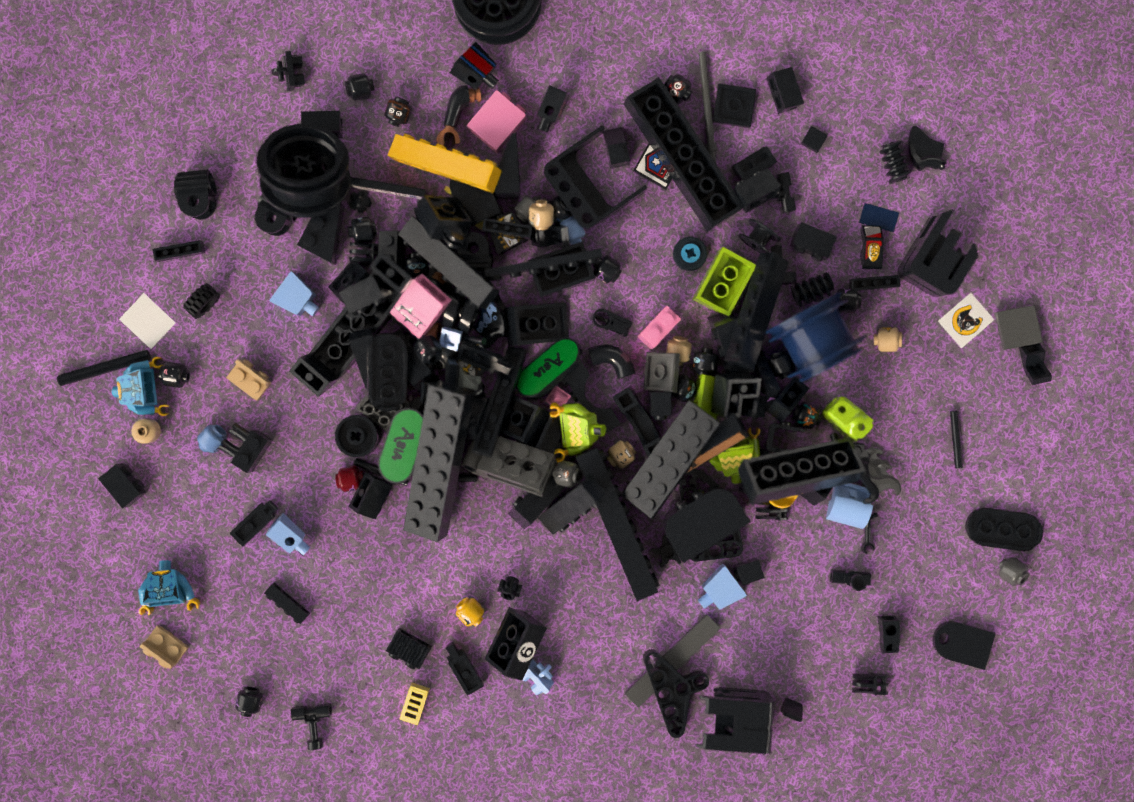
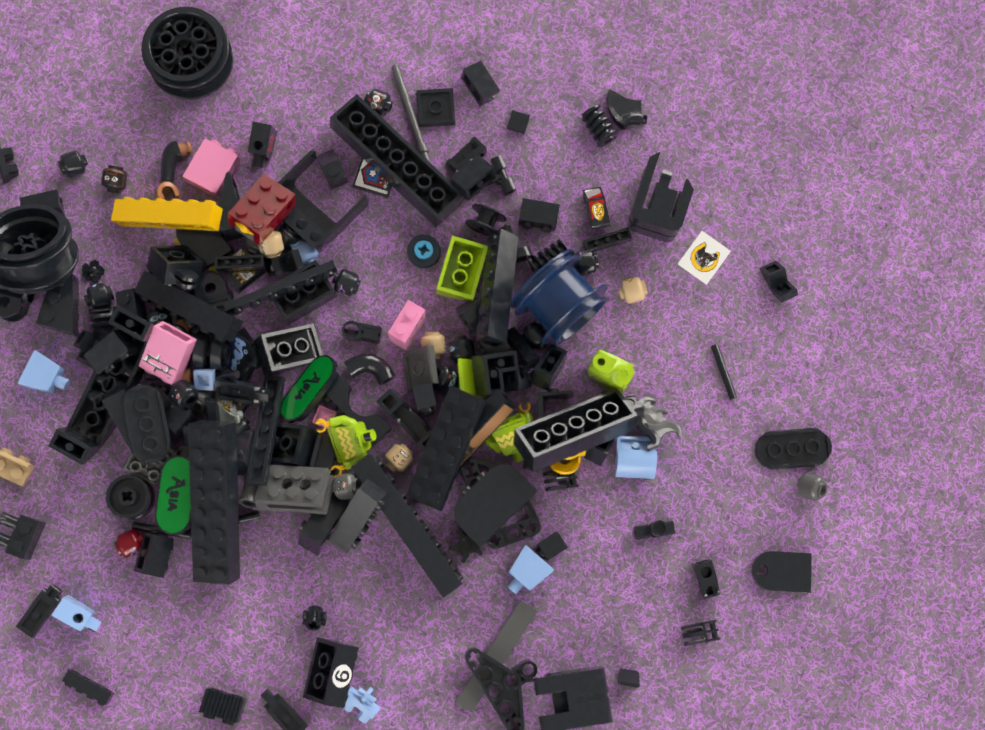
camera: 20 degrees left, 10 degrees down
black tile [351,177,428,199] -> none
black torso [450,42,499,89] -> none
yellow head [456,597,484,626] -> none
black head [792,402,823,430] -> none
dark blue sticker [859,203,899,233] -> none
black piece [861,513,878,554] -> none
dark grey tile [995,305,1043,350] -> none
none -> black tile [73,330,94,351]
none -> dark red piece [228,174,295,246]

